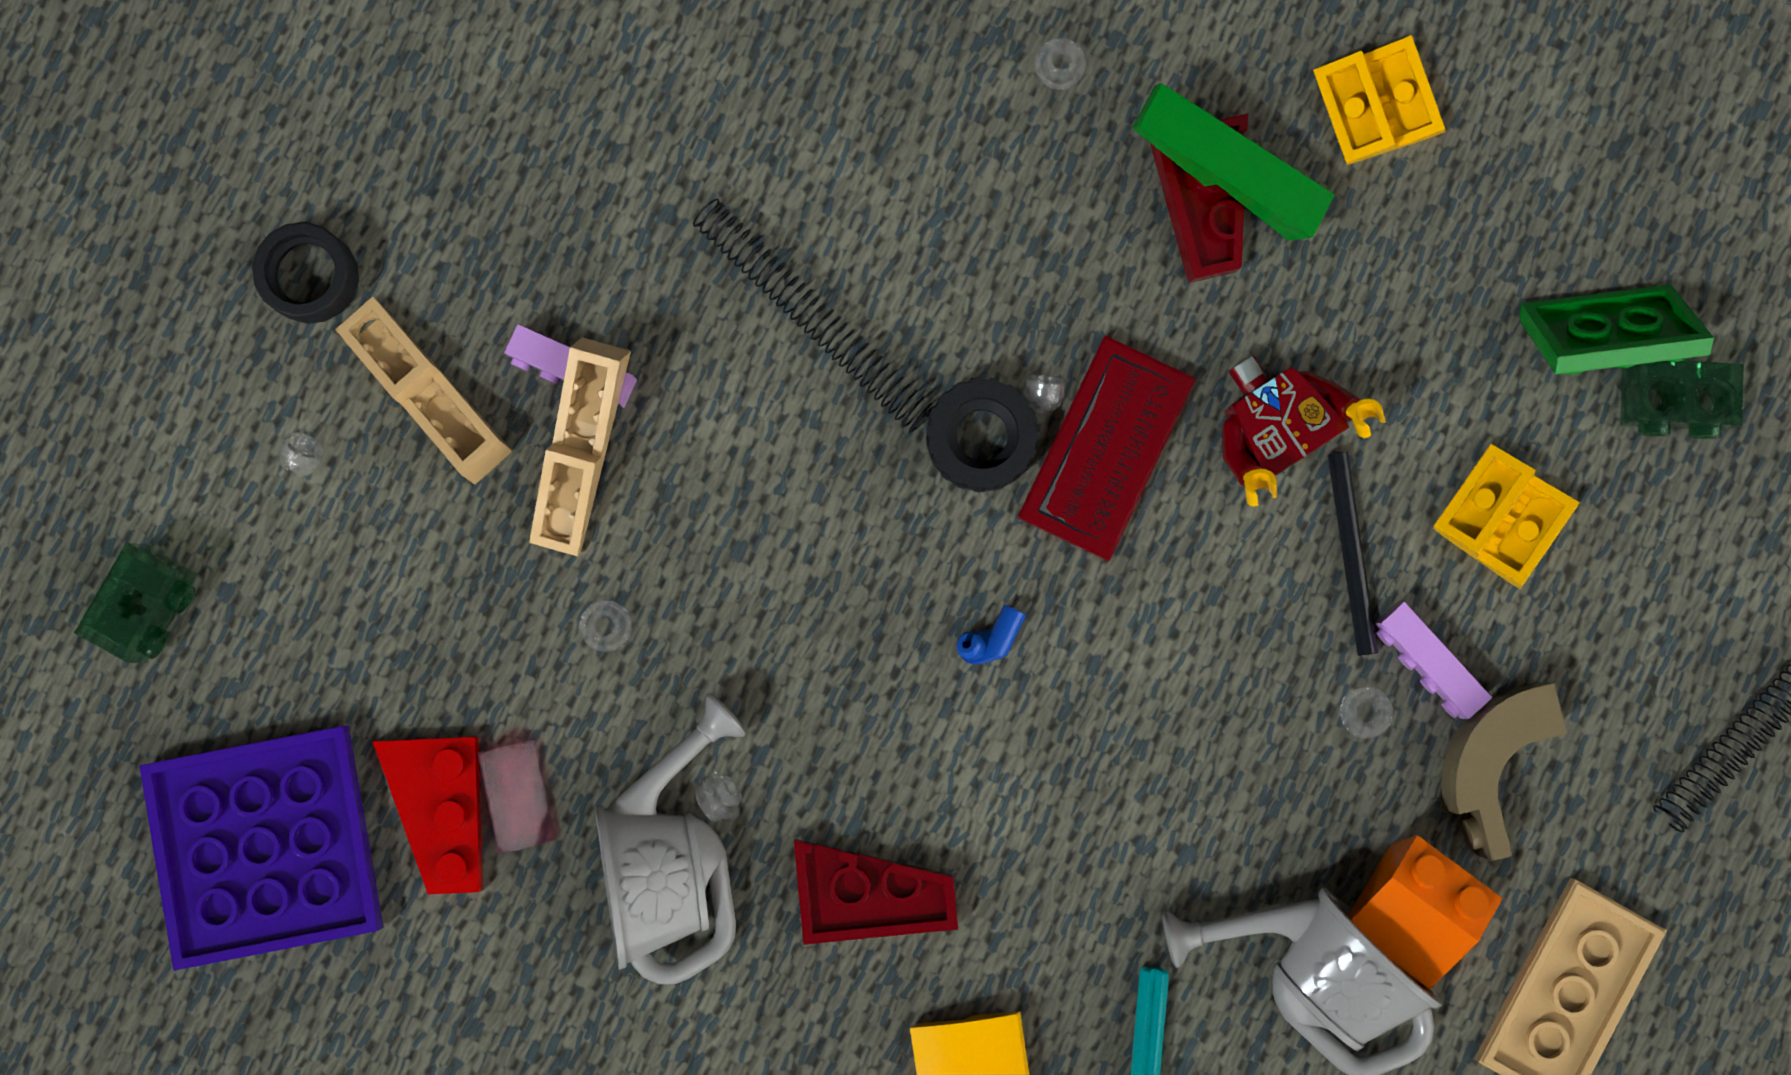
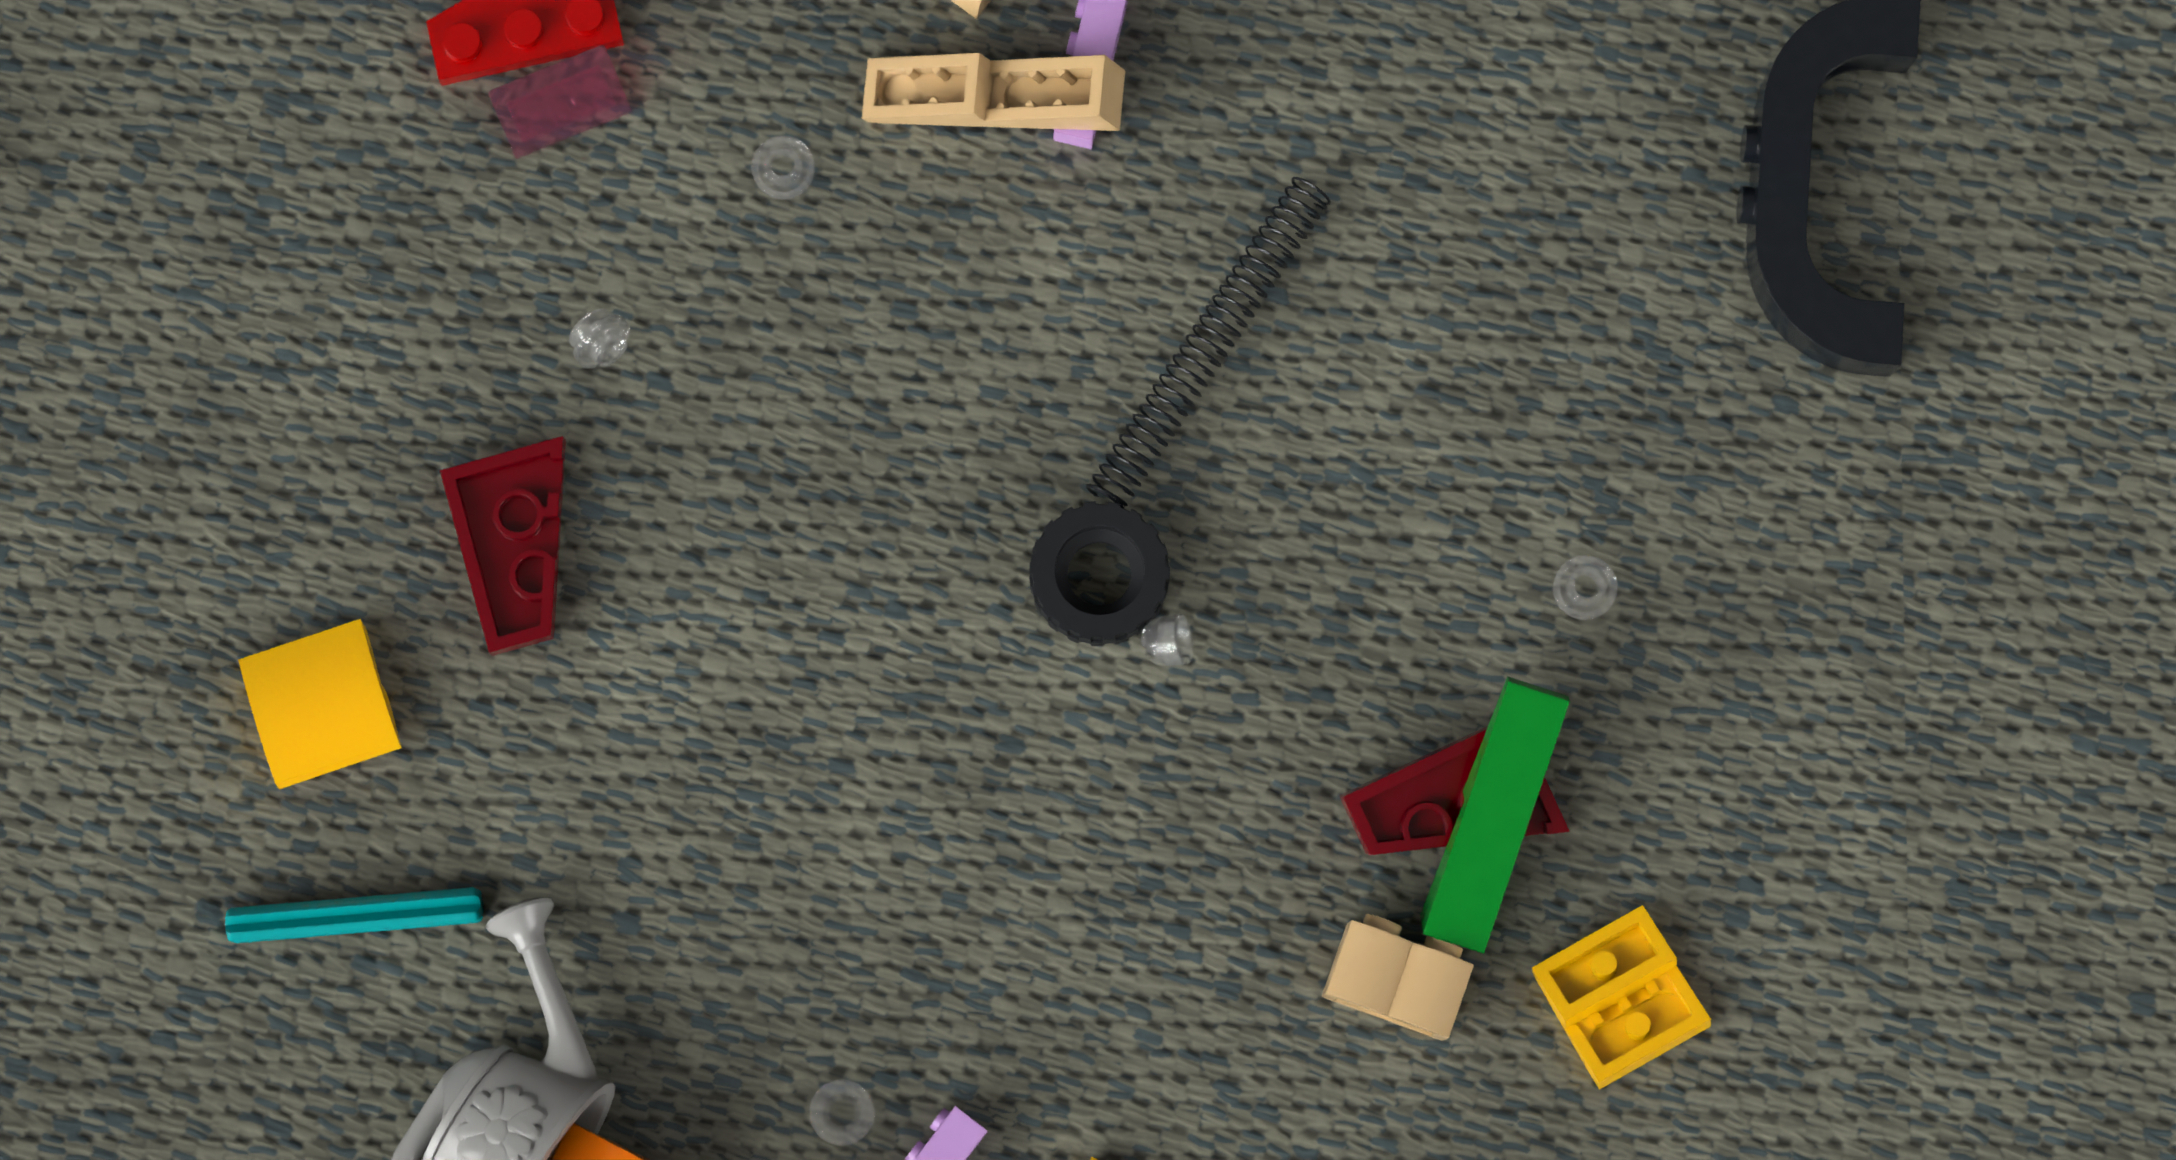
camera: 75 degrees right, 5 degrees down
light grey piece [595,693,746,984] -> none
blue arm [956,605,1027,665] -> none
dark red tile [1017,335,1196,562] -> none
dark red torso [1222,355,1386,507] -> none
black bar [1327,452,1378,656] -> none
none -> tan brick [1322,914,1474,1041]

